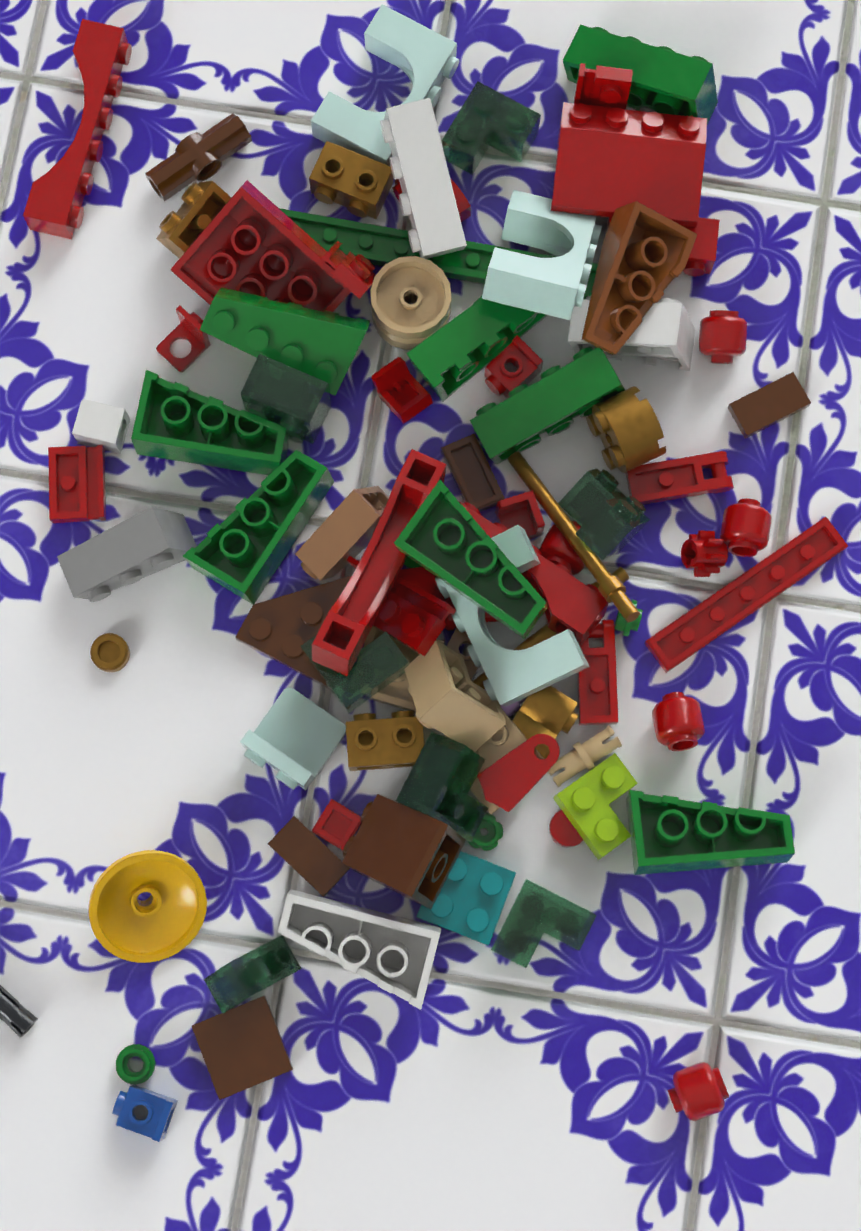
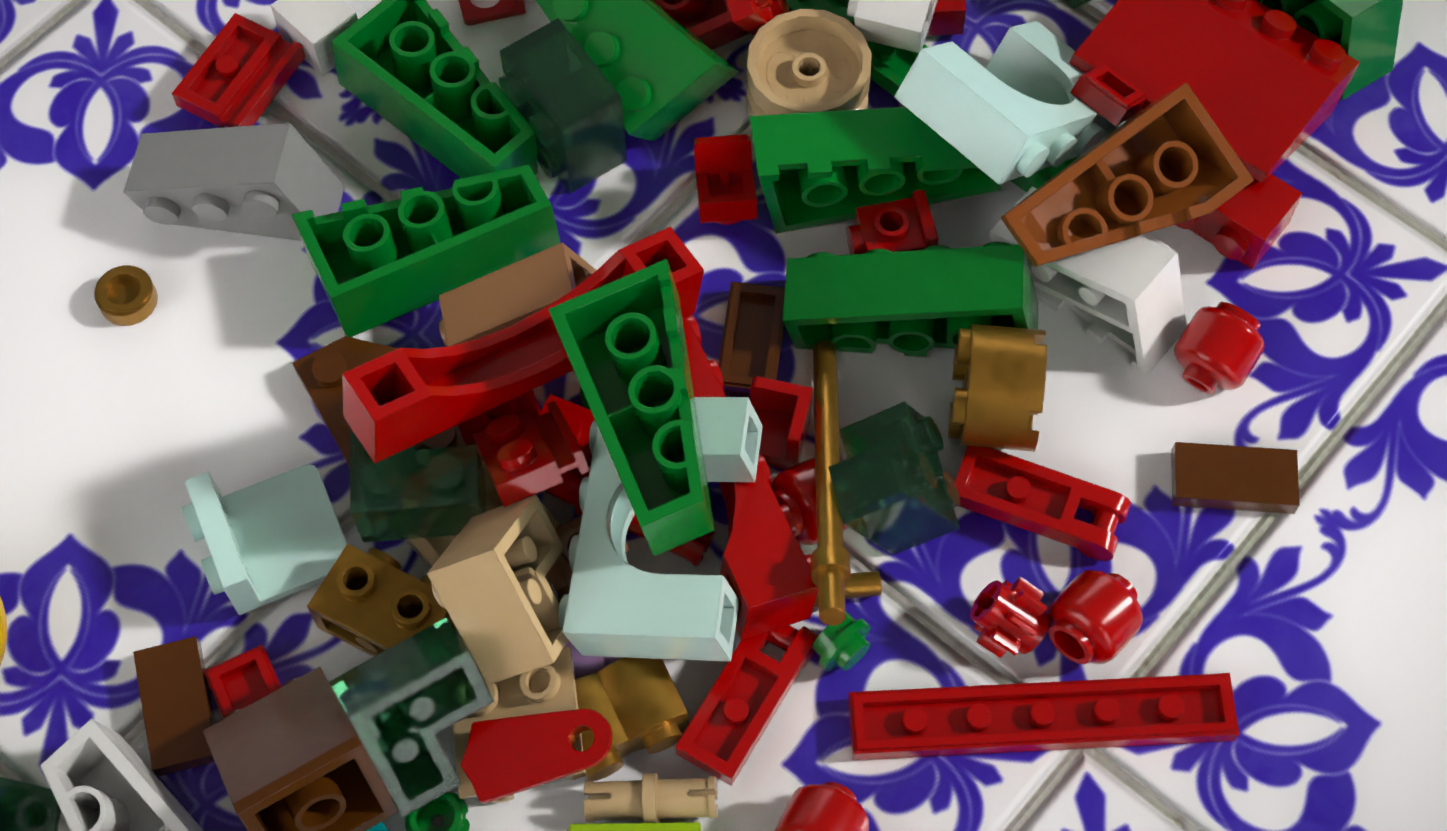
camera: 35 degrees right, 15 degrees down
none -> red tile [1070,64,1148,127]

